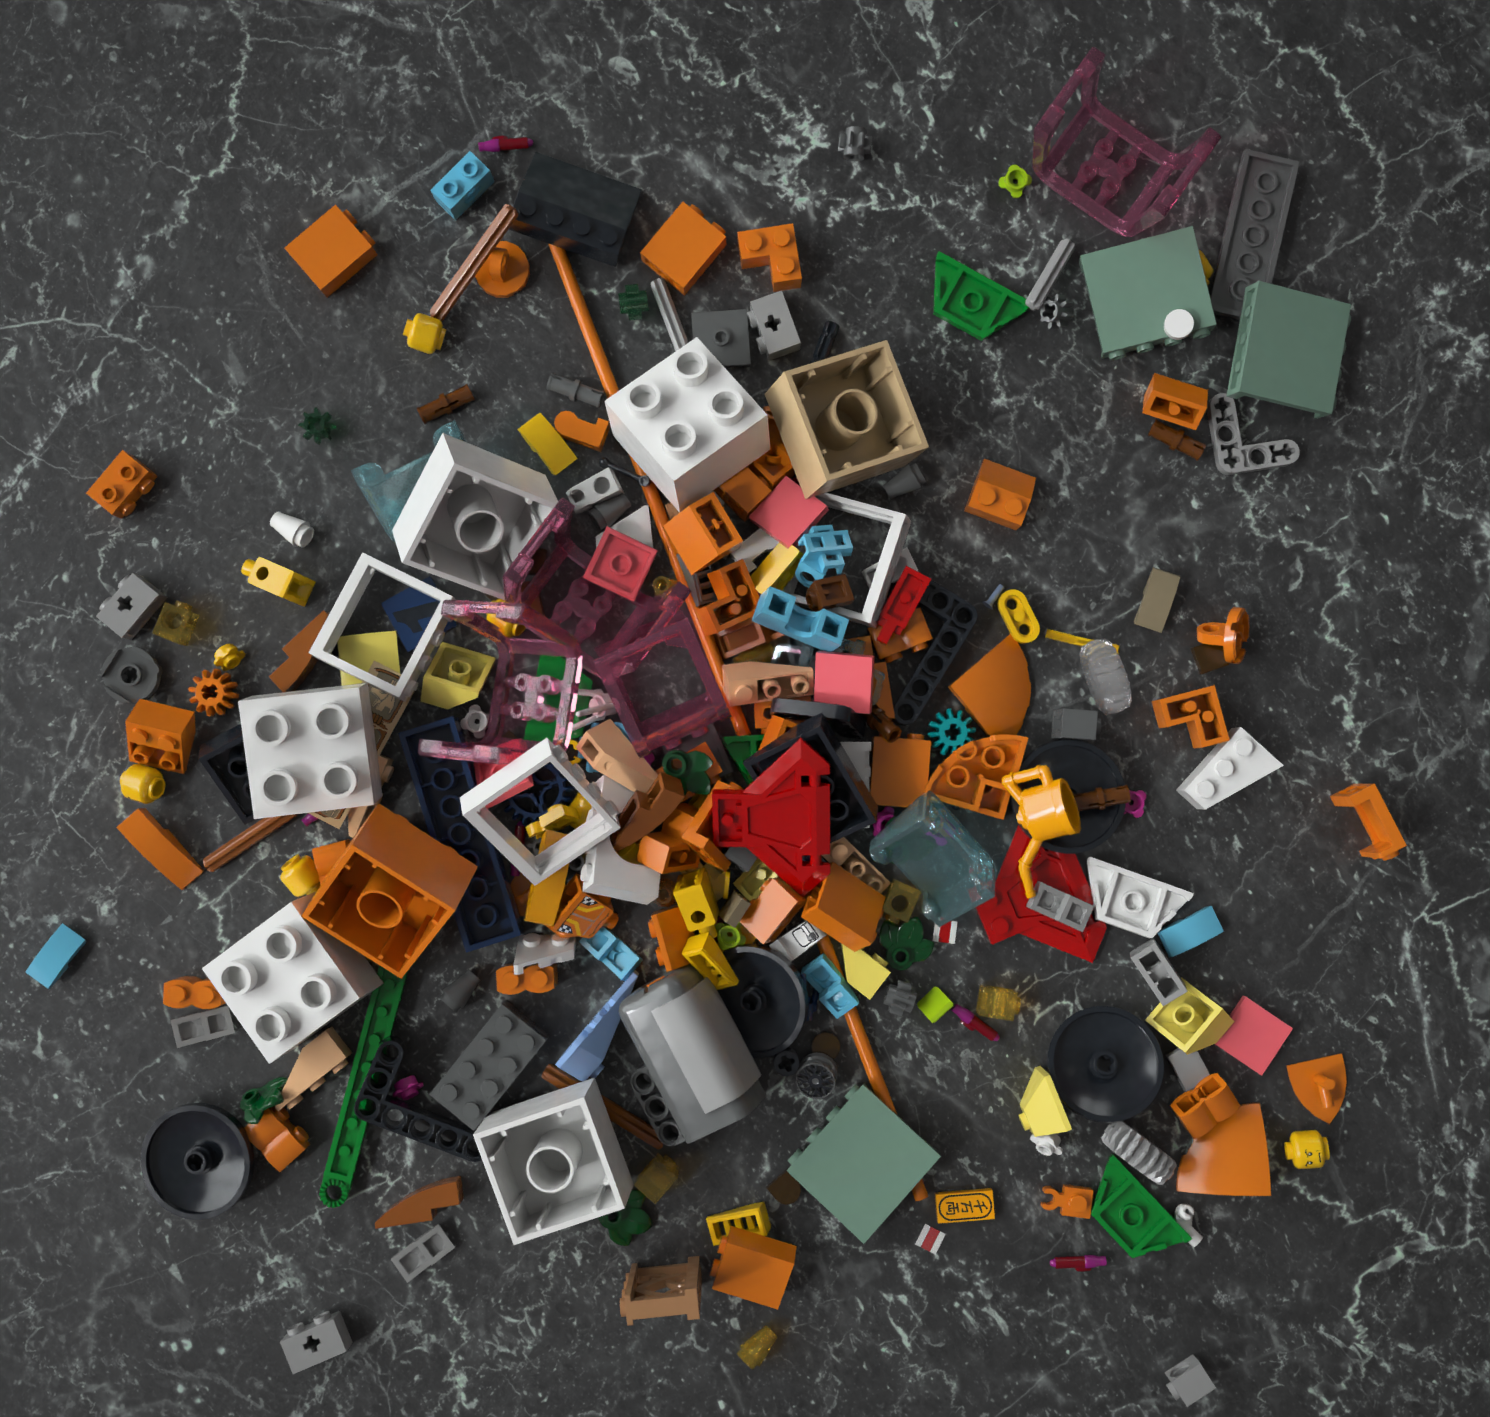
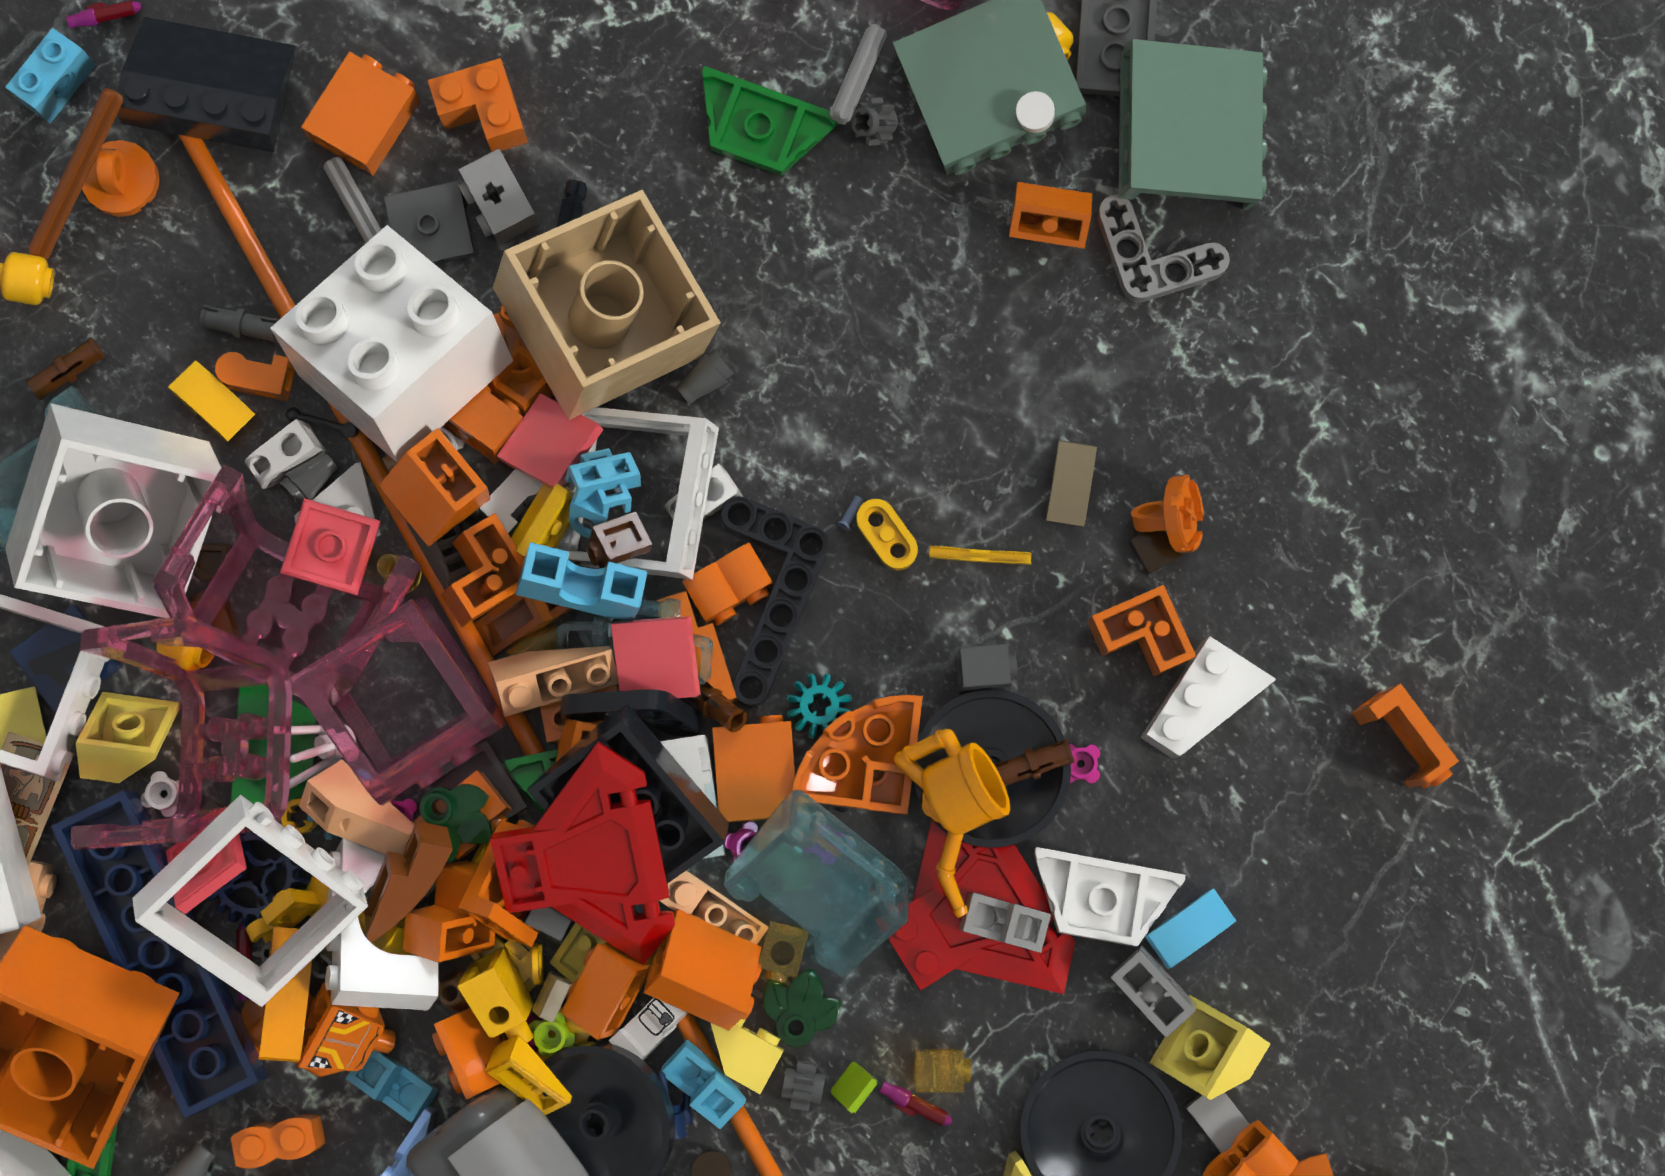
camera: 10 degrees left, 5 degrees down
white wing [513,933,576,975] -> none
clear green gear [618,284,649,321] -> none
red hinge [876,566,931,645] -> none
sticker [932,919,957,944] -> none
orange brick [948,634,1031,737] -> none
orange slope [964,459,1036,530] -> none
clear gear [1079,638,1132,715] -> none
reddish brown pin [1148,419,1206,461] -> none
coral tile [1215,996,1293,1076] -> none
orange shield [1286,1053,1347,1124] -> none

